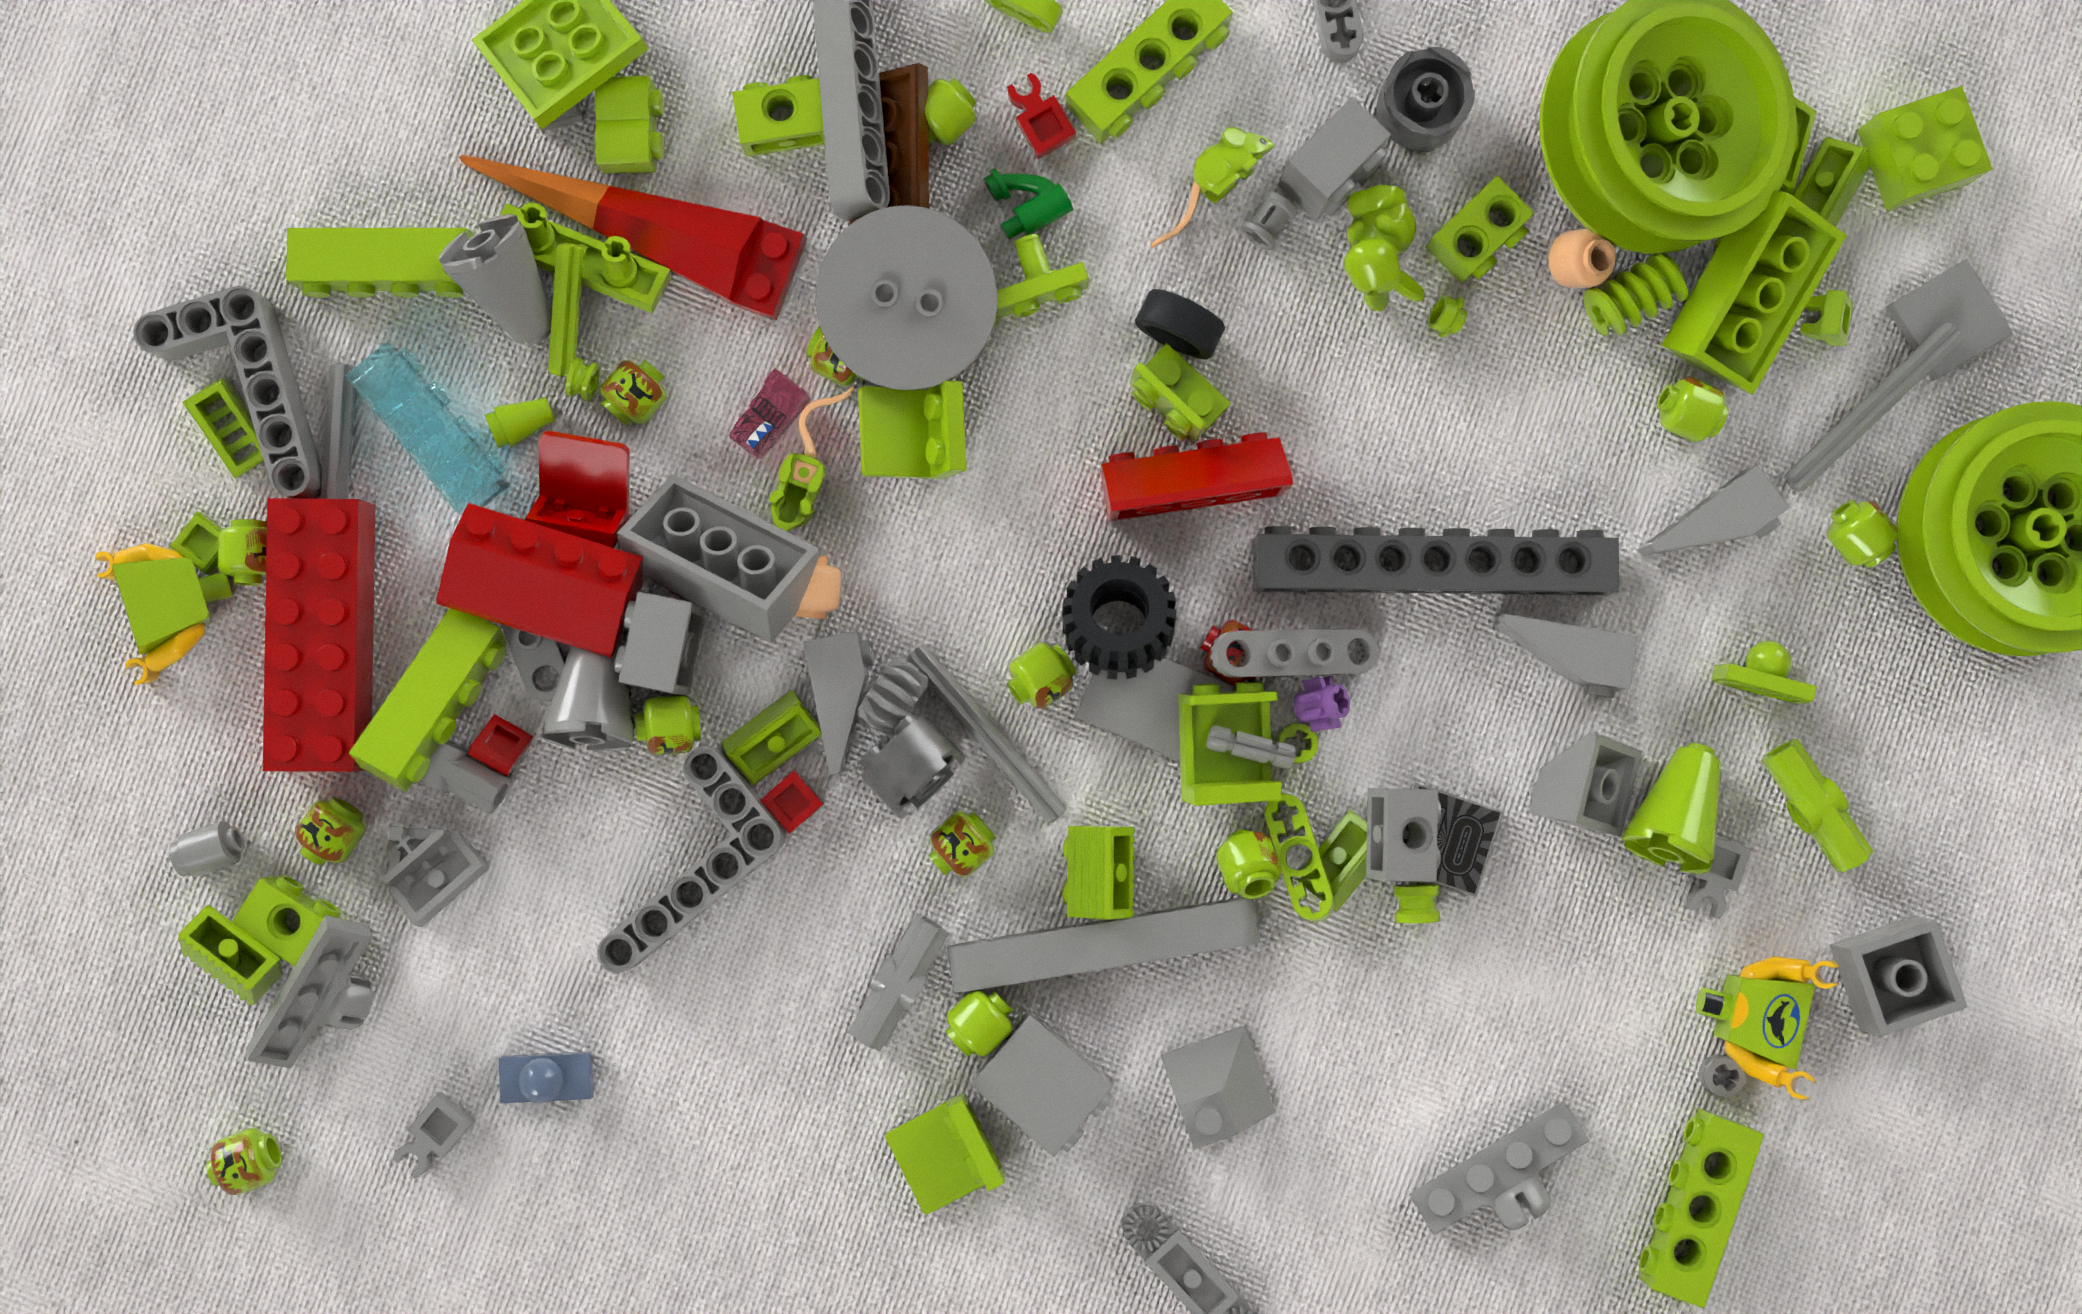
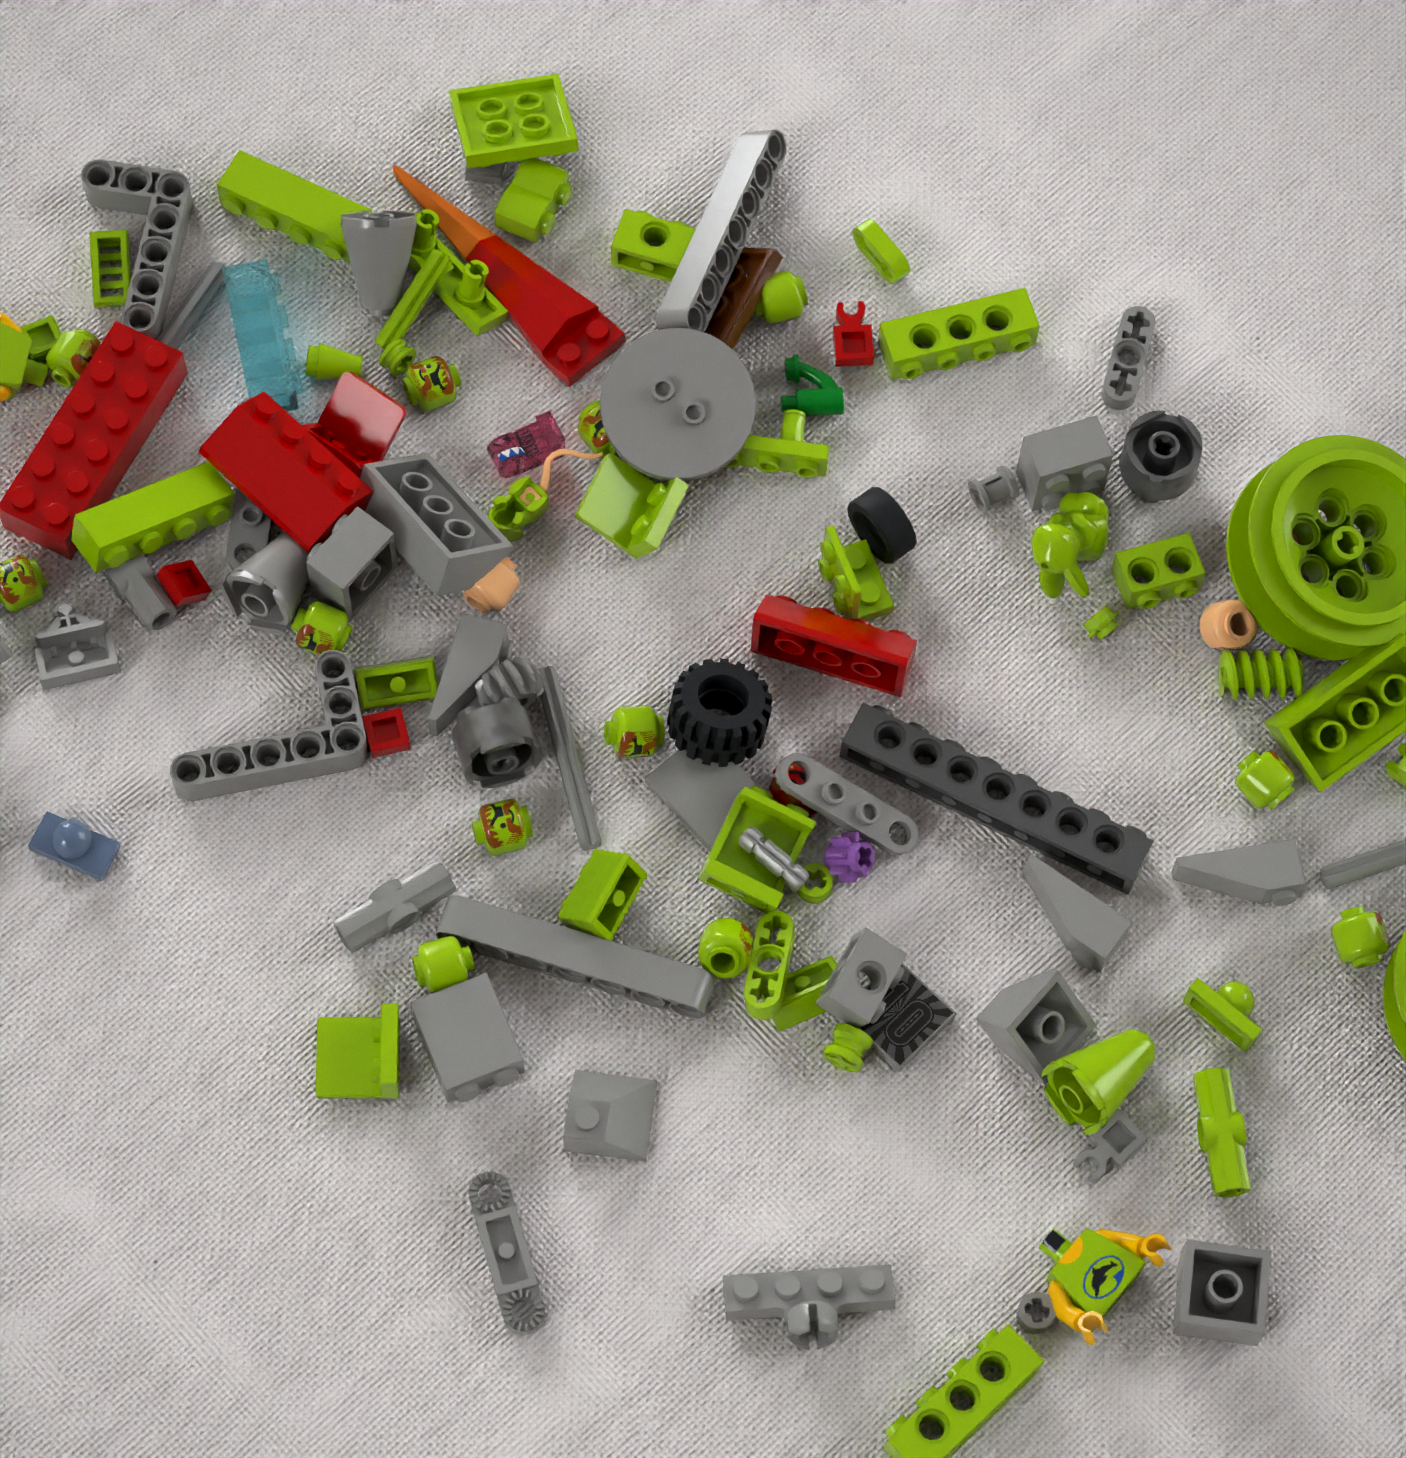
camera: 25 degrees right, 20 degrees down
lime animal [1151,127,1275,248] -> none

